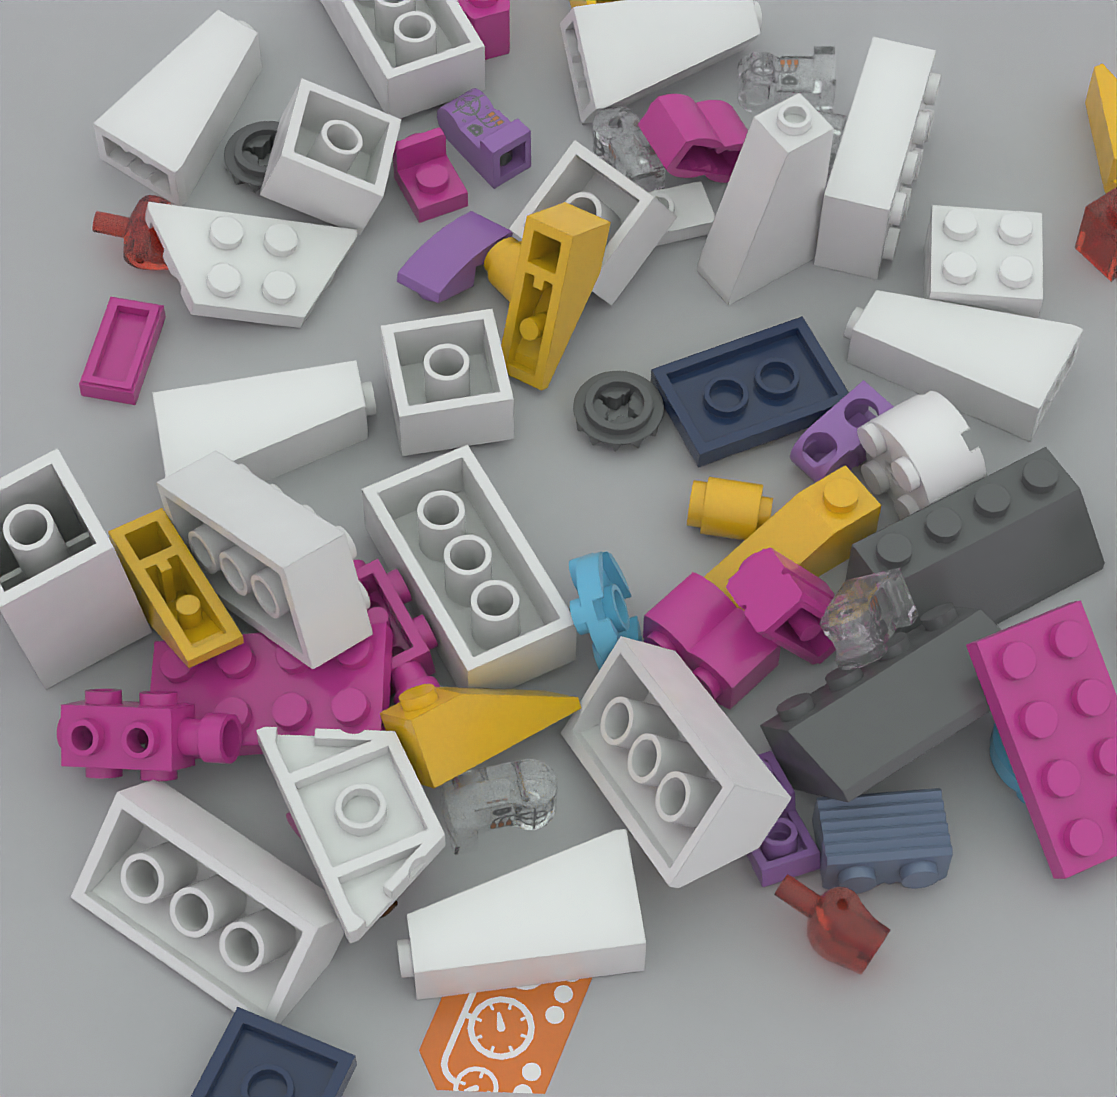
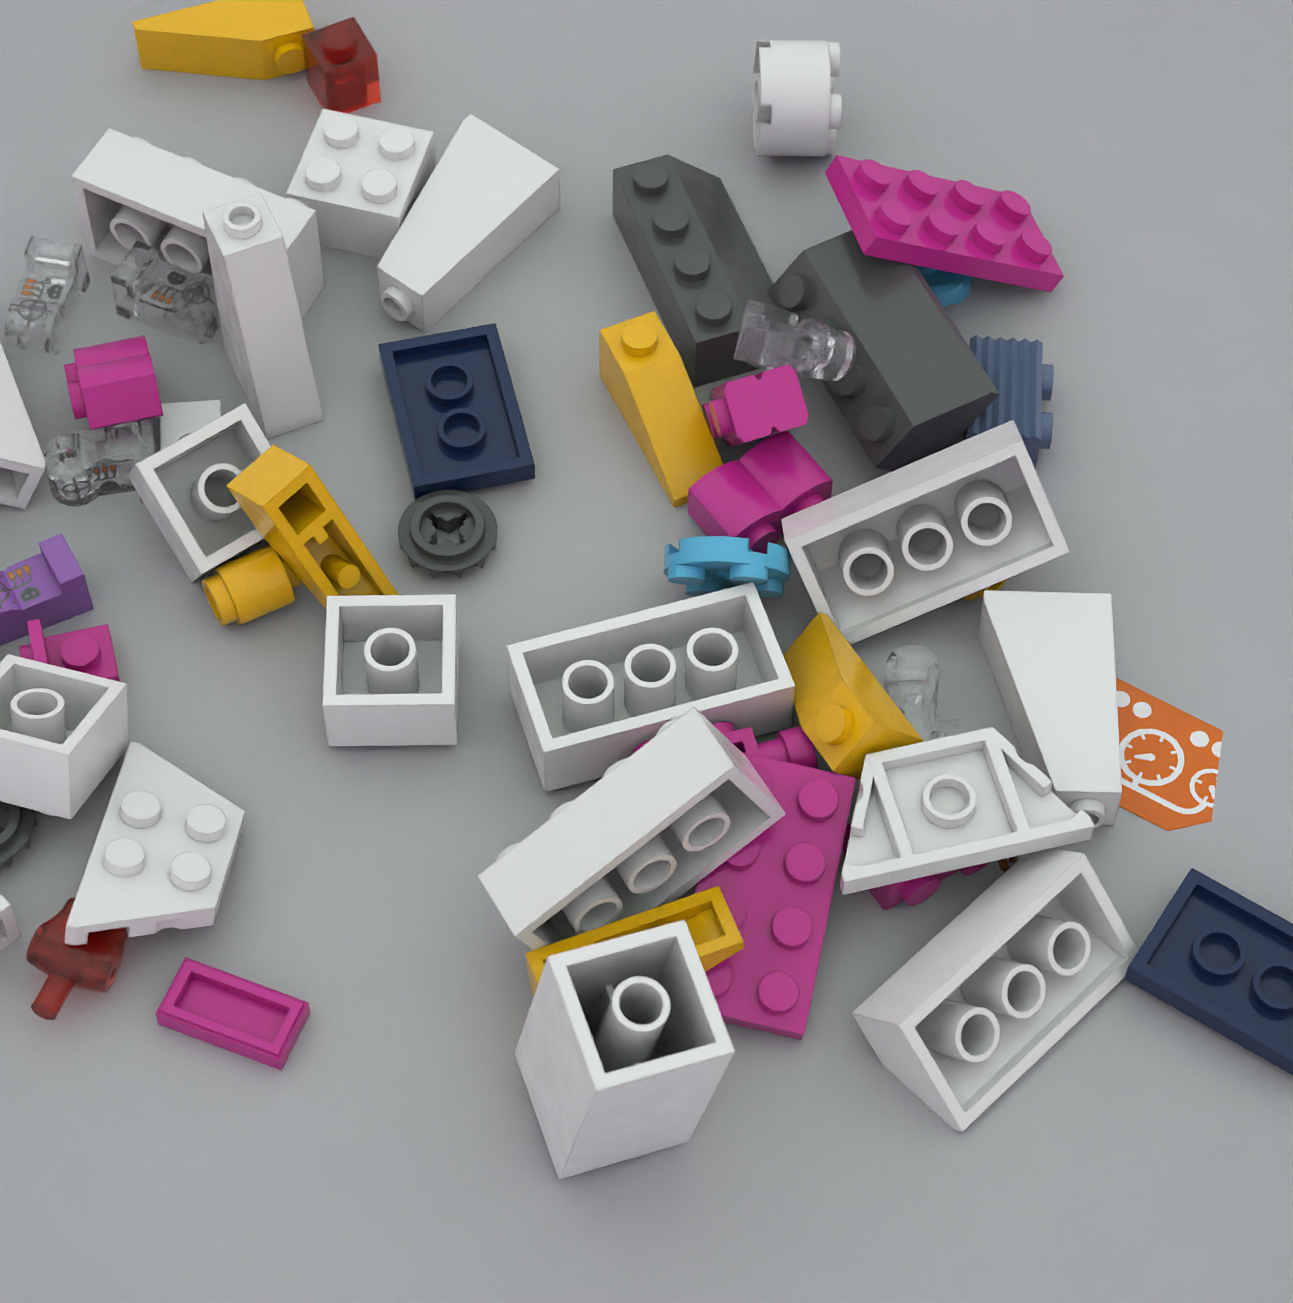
camera: 80 degrees left, 0 degrees up
dark pink brick [57,688,242,781] -> none
white slope [152,360,377,482] -> none
medium lavender slope [397,211,513,303] -> none
yellow brick [687,476,773,540] -> none
clear red piece [774,874,891,975] -> none
medium lavender leg [790,380,894,483] -> none
white brick [857,390,987,520] -> none

